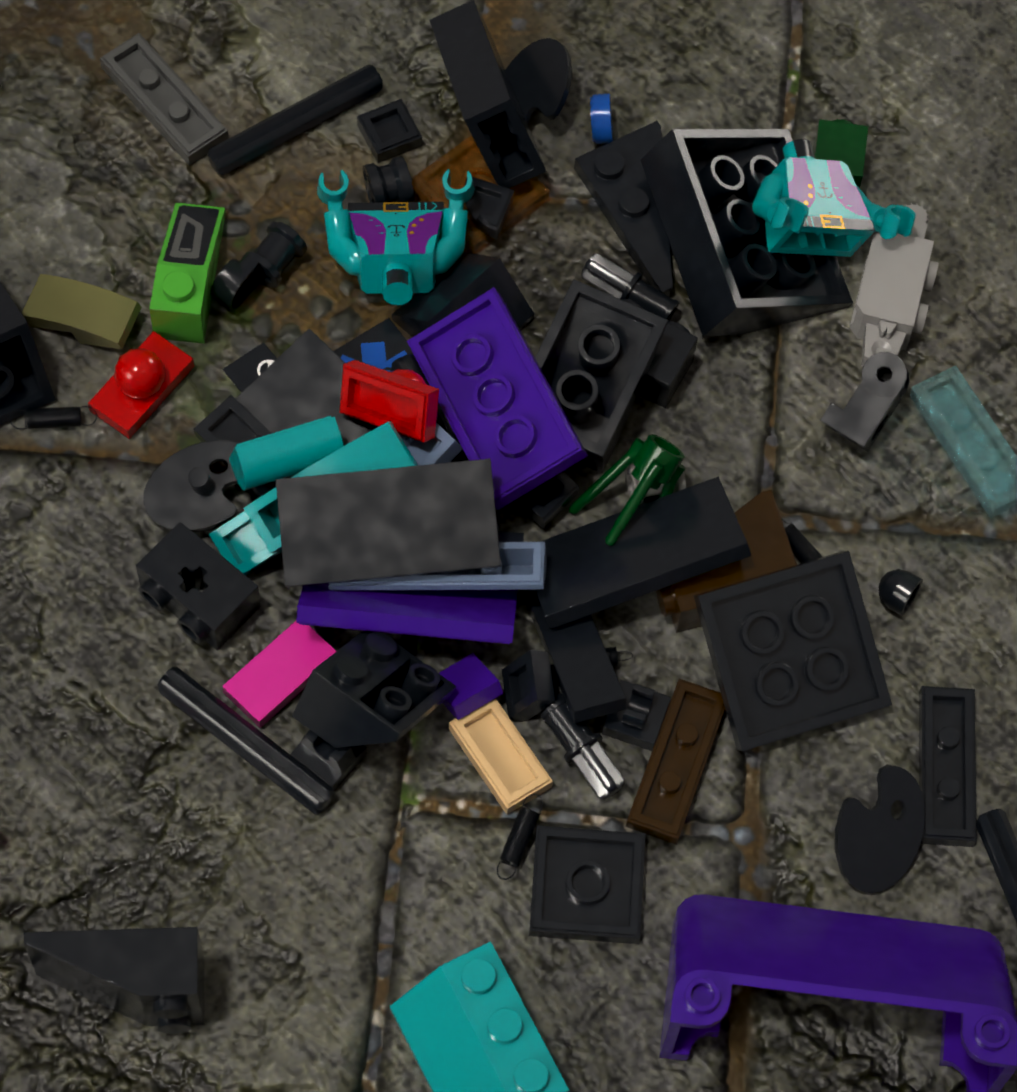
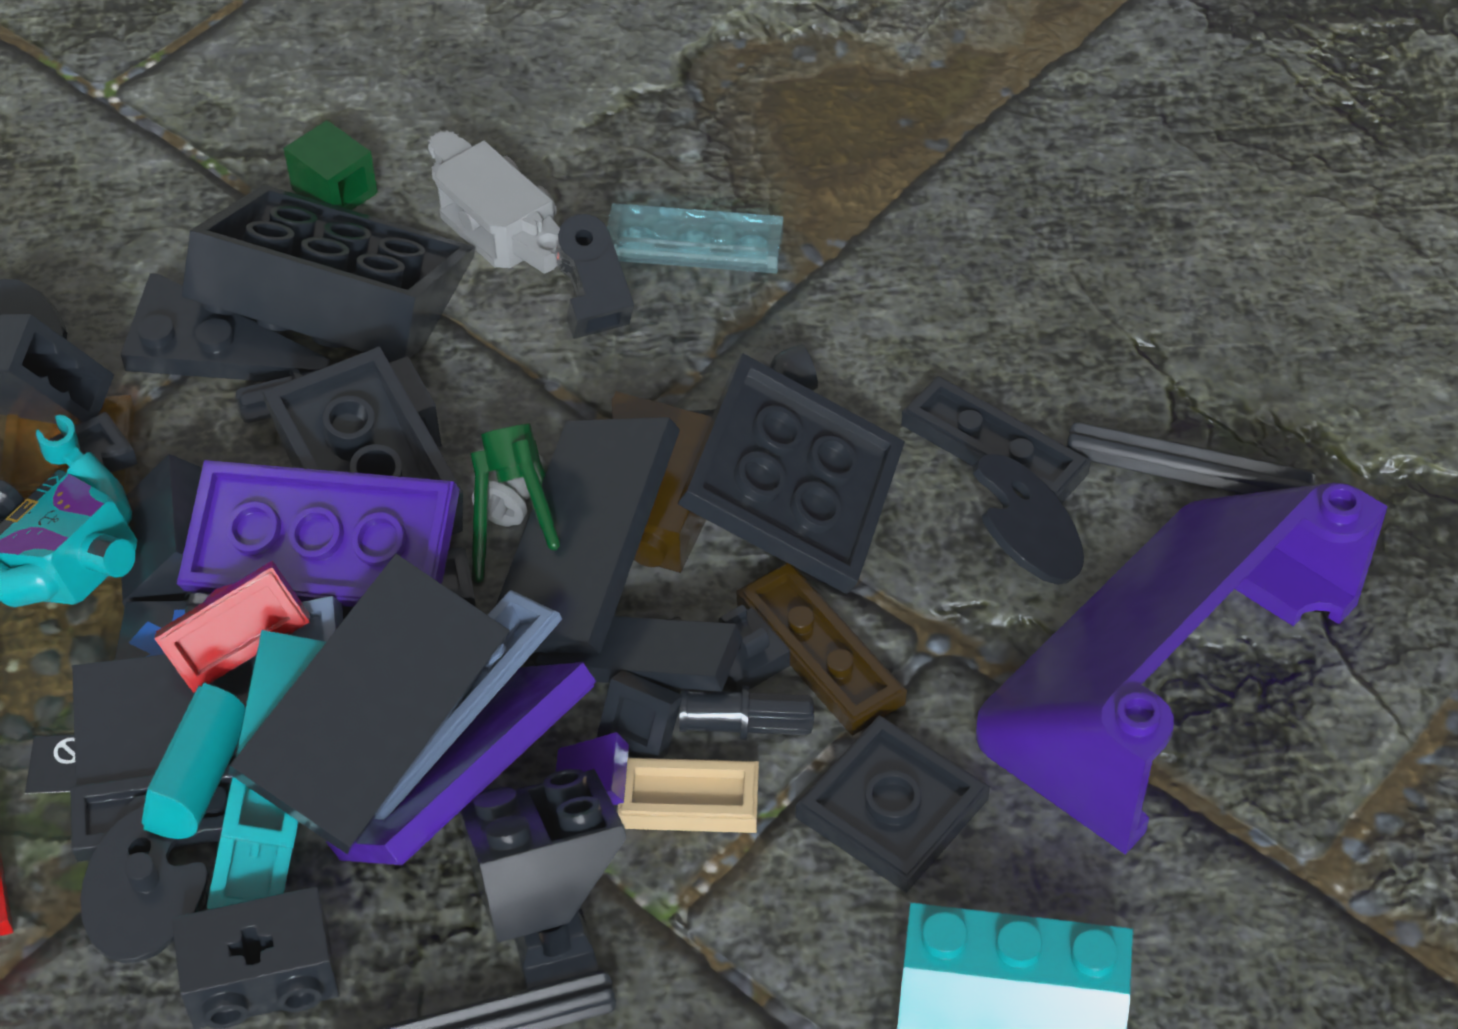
camera: 50 degrees left, 15 degrees down
dark pink tile [222,621,337,728] -> none
black piece [497,794,543,880] -> none
blue tile [590,93,613,144] -> none
teal torso [752,139,916,257] -> none

